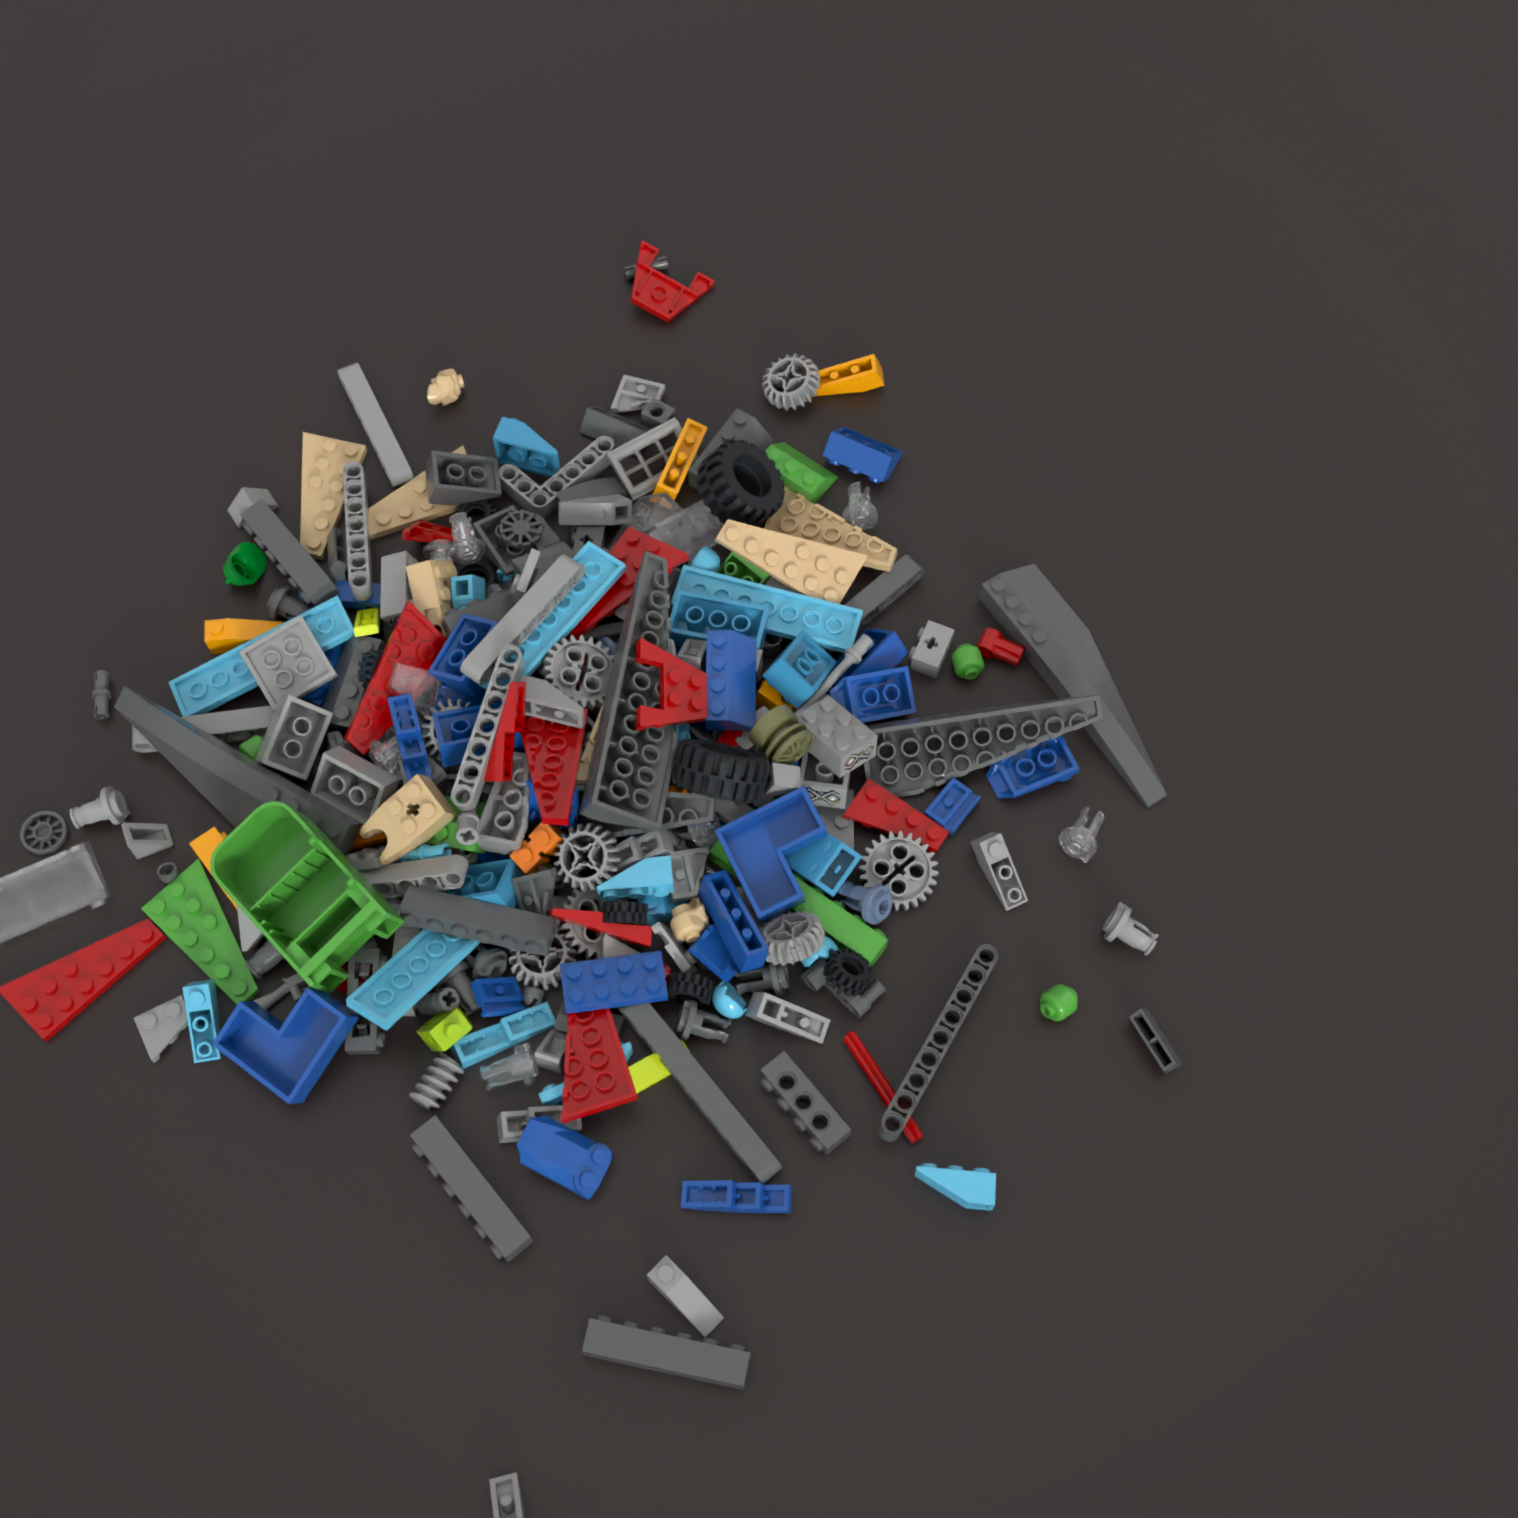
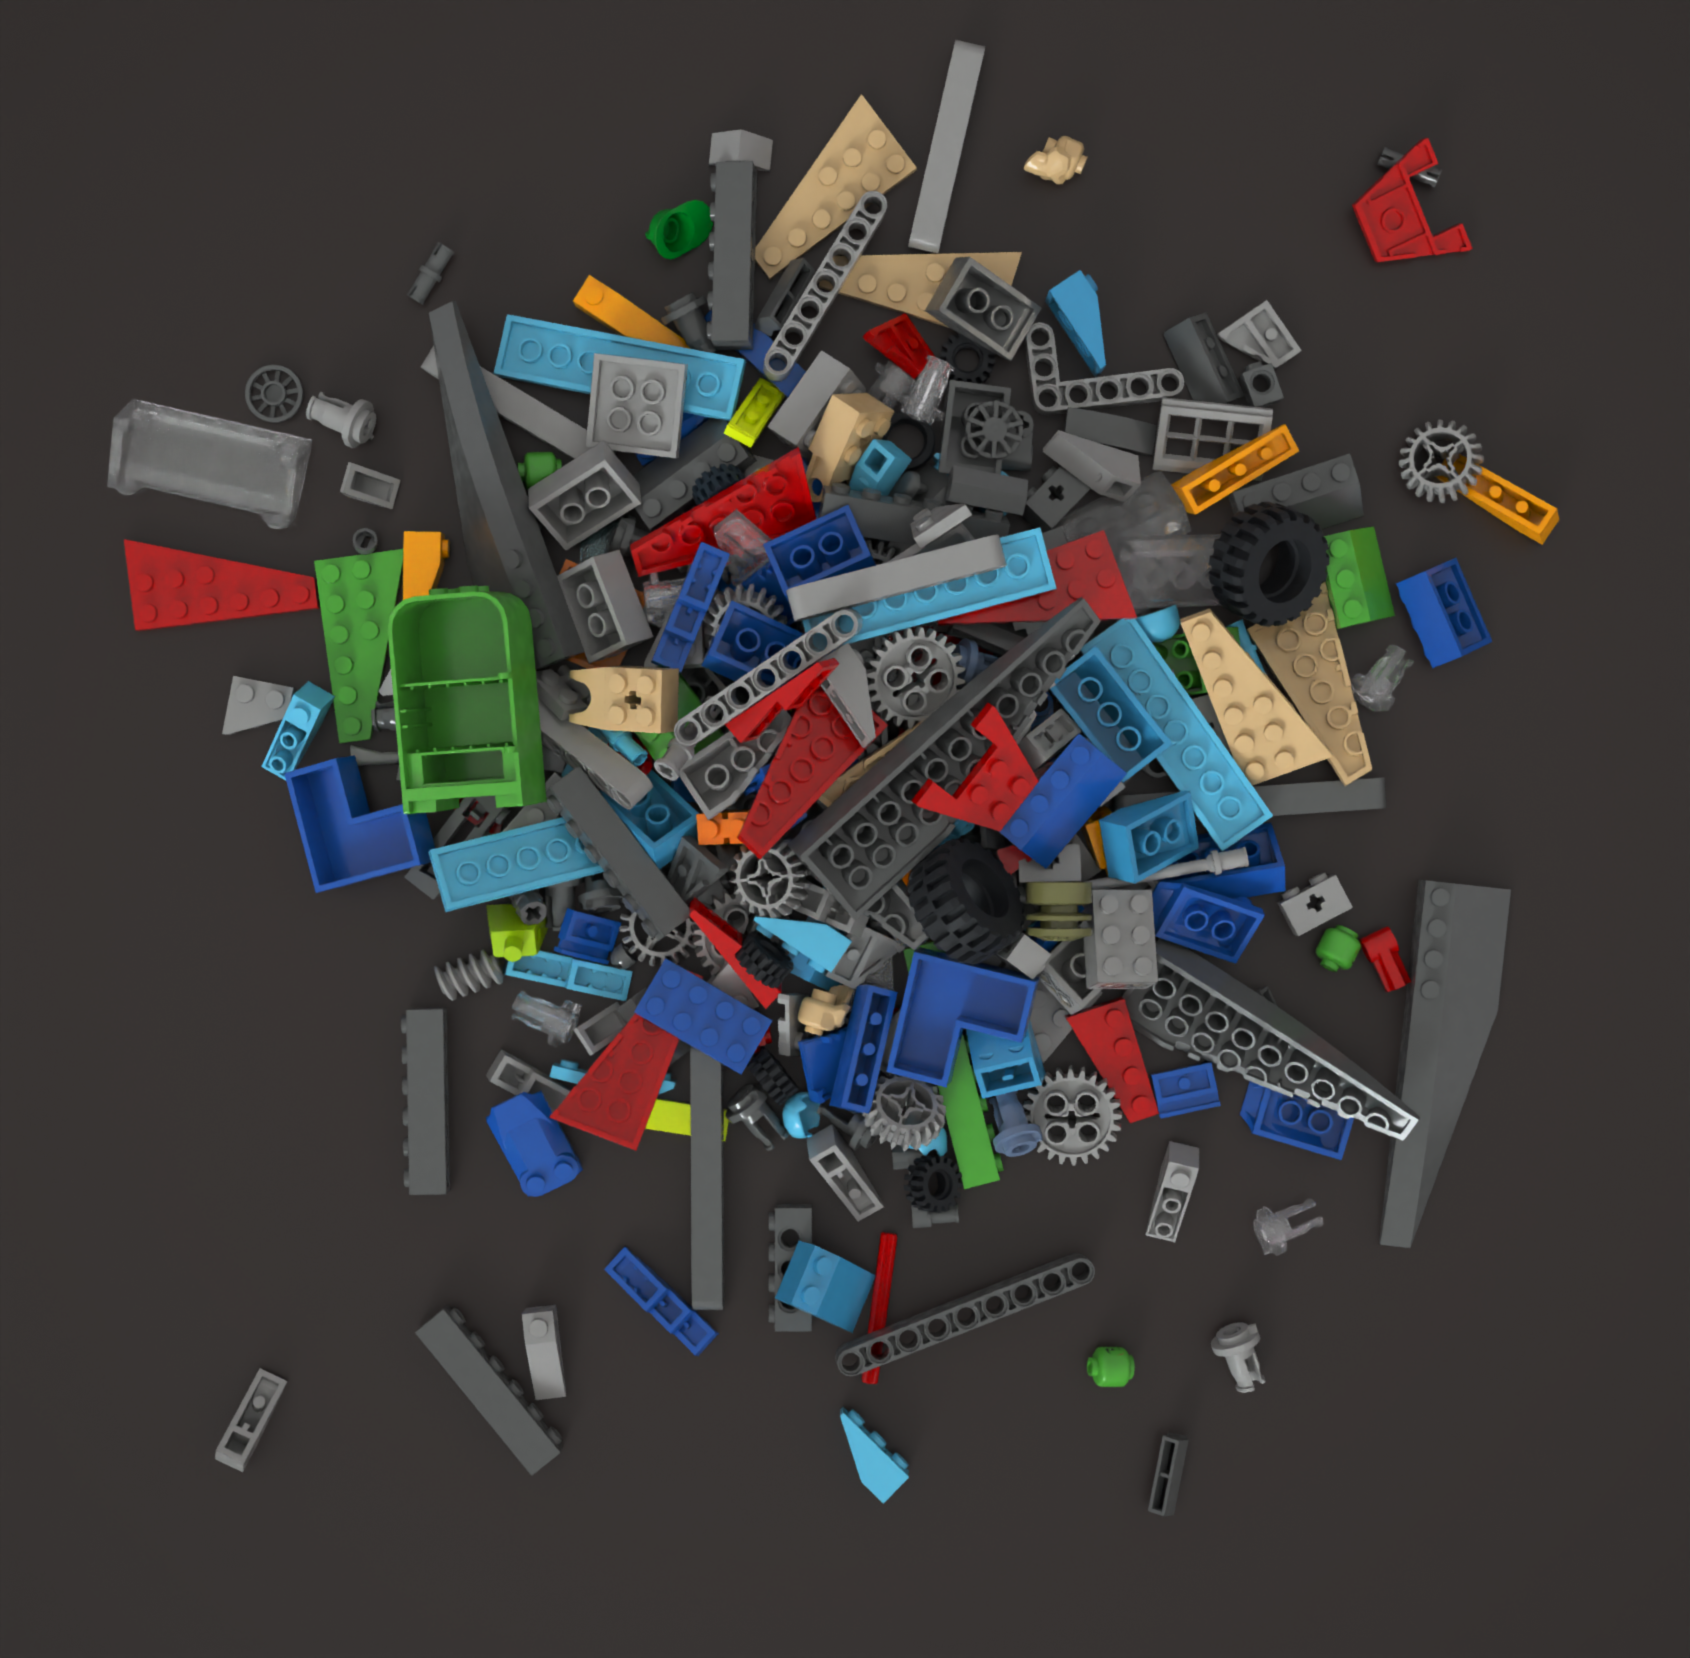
camera: 40 degrees right, 25 degrees up
none -> dark azure slope [775,1241,876,1333]

